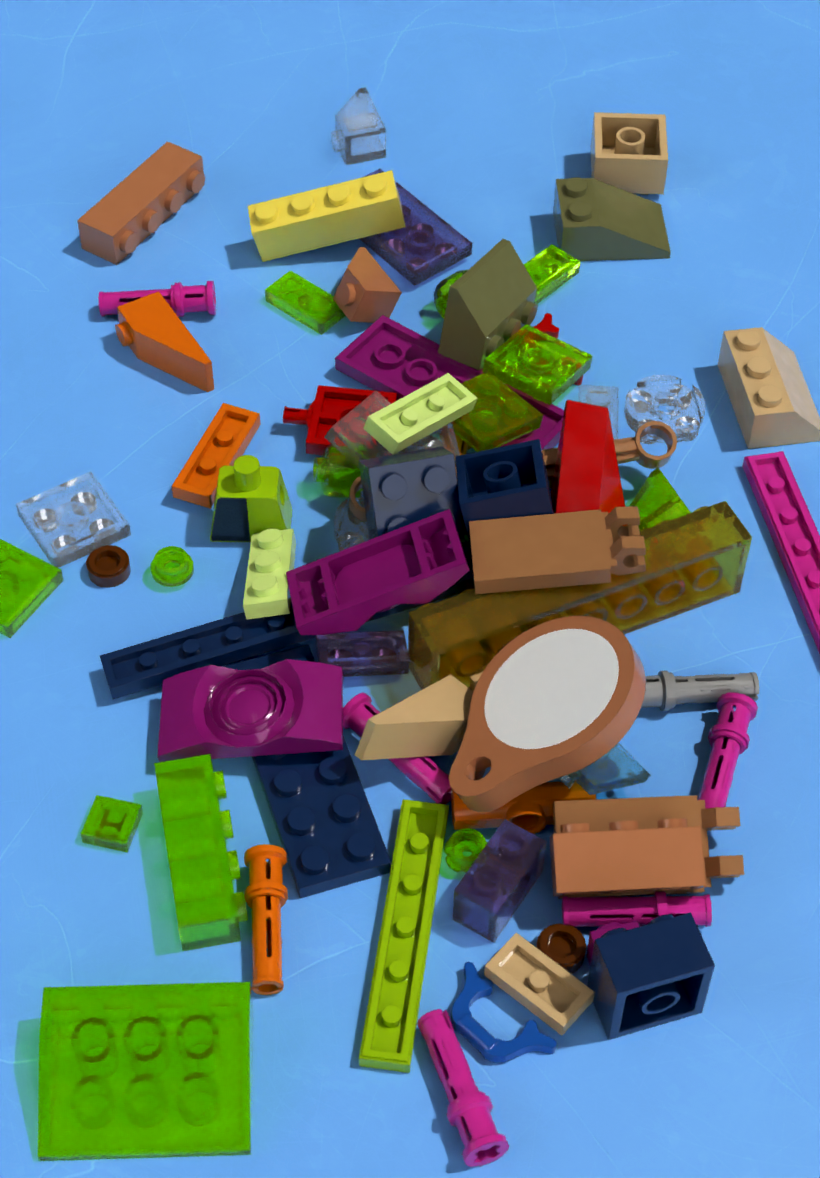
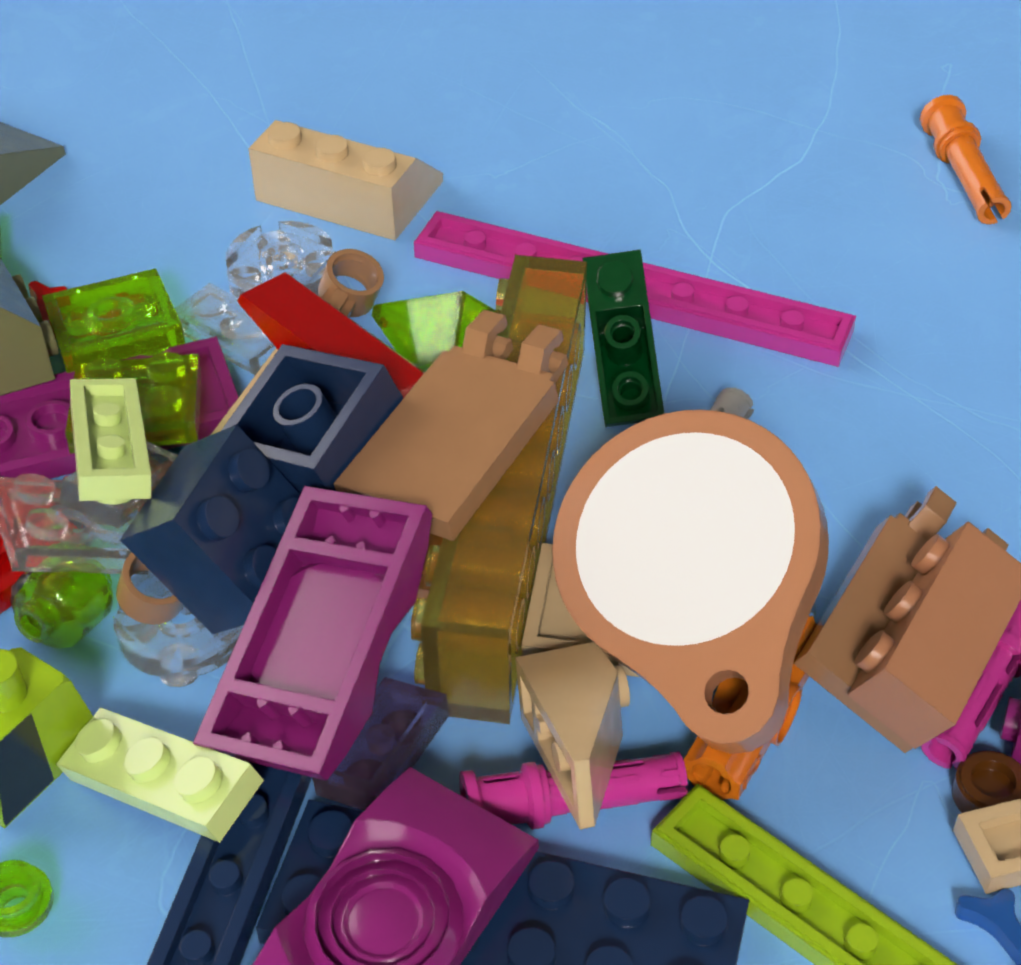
camera: 55 degrees left, 5 degrees down
clear neon green plate [444,828,491,874] -> none
clear purple brick [453,819,547,943] -> none
dark pink pin [698,692,758,809] -> none
none -> dark green slope [582,249,664,427]

